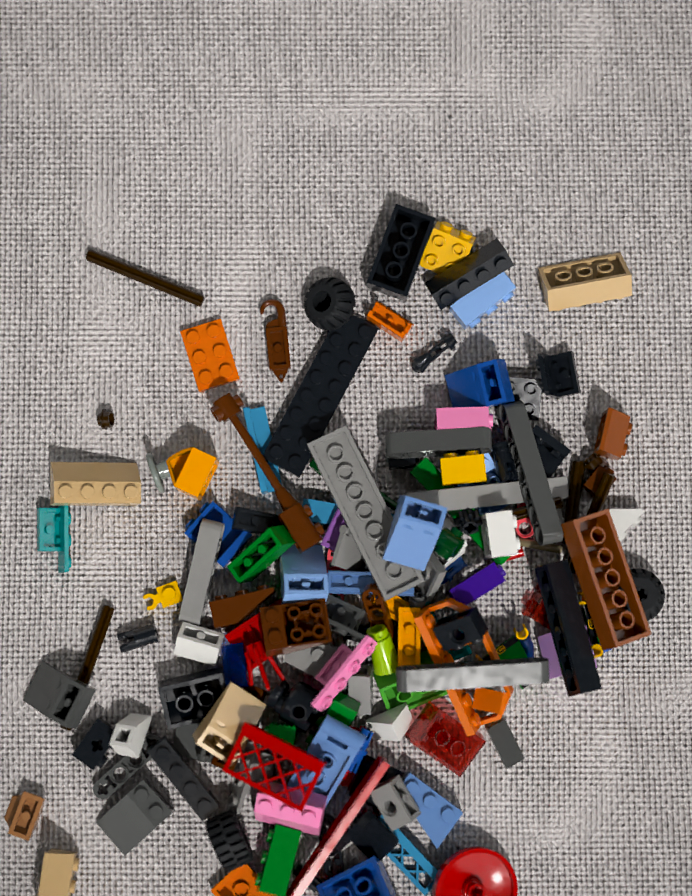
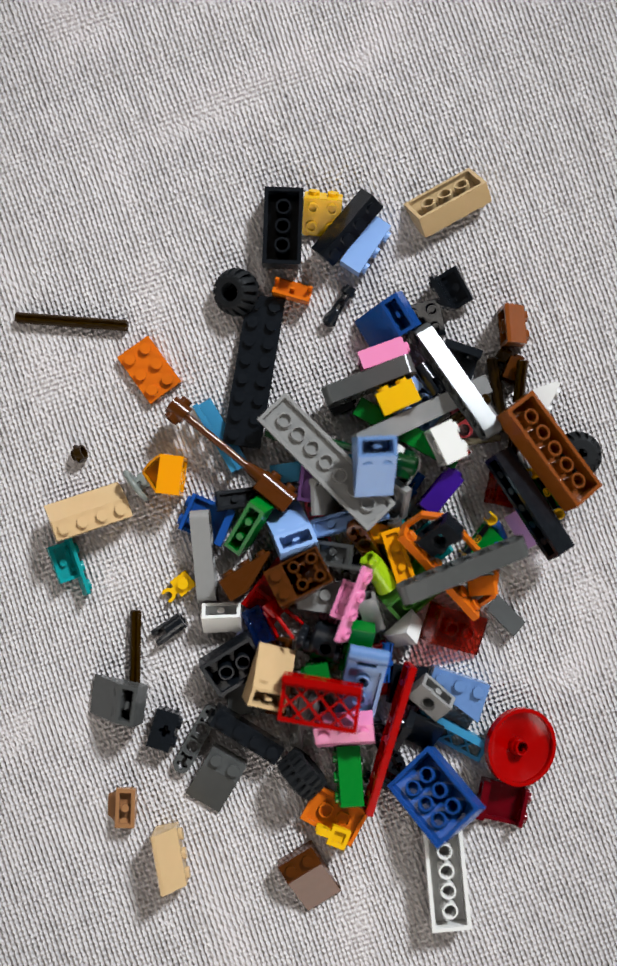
camera: 20 degrees left, 5 degrees up
white slope [109,713,152,758] -> none
reddish brown plate [260,299,291,383] -> none
black gear [454,508,483,535] -> none

